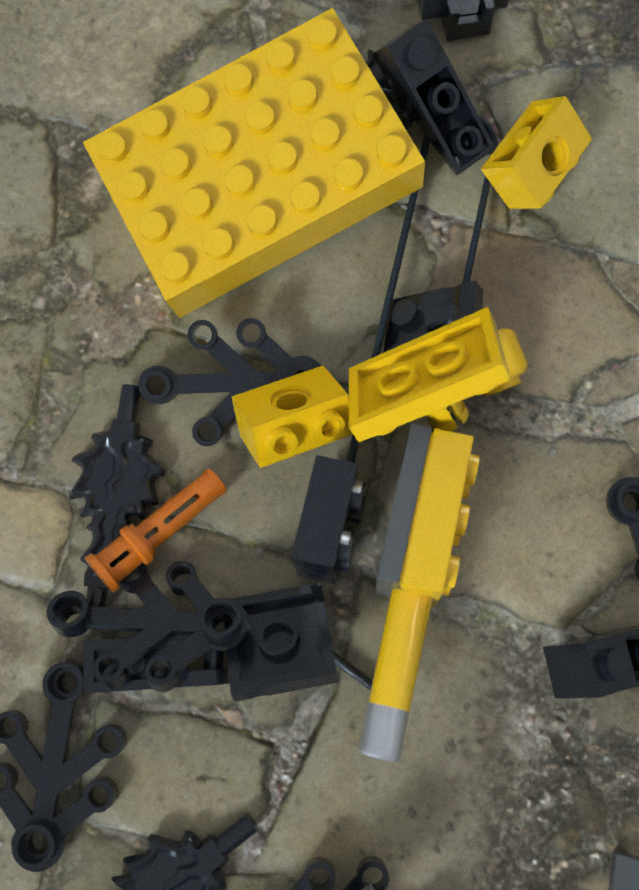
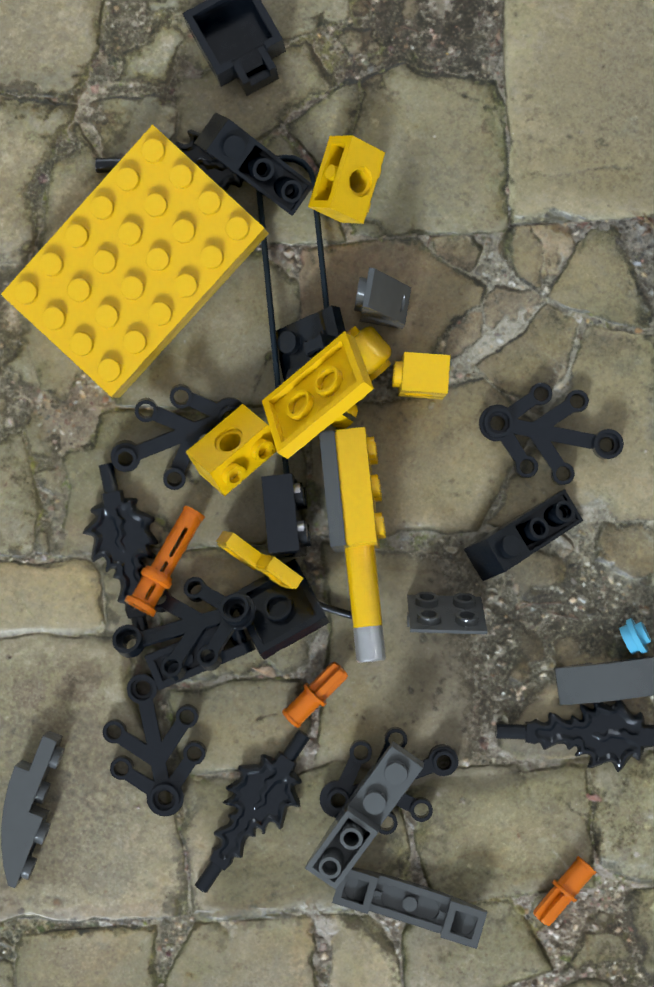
camera: 25 degrees left, 10 degrees up
none -> yellow tile [216,531,303,589]
none -> orange axle [282,662,348,728]
none -> dark grey slope [354,267,411,329]
none -> yellow brick [392,352,451,400]
none -> dark grey hinge [407,592,487,634]

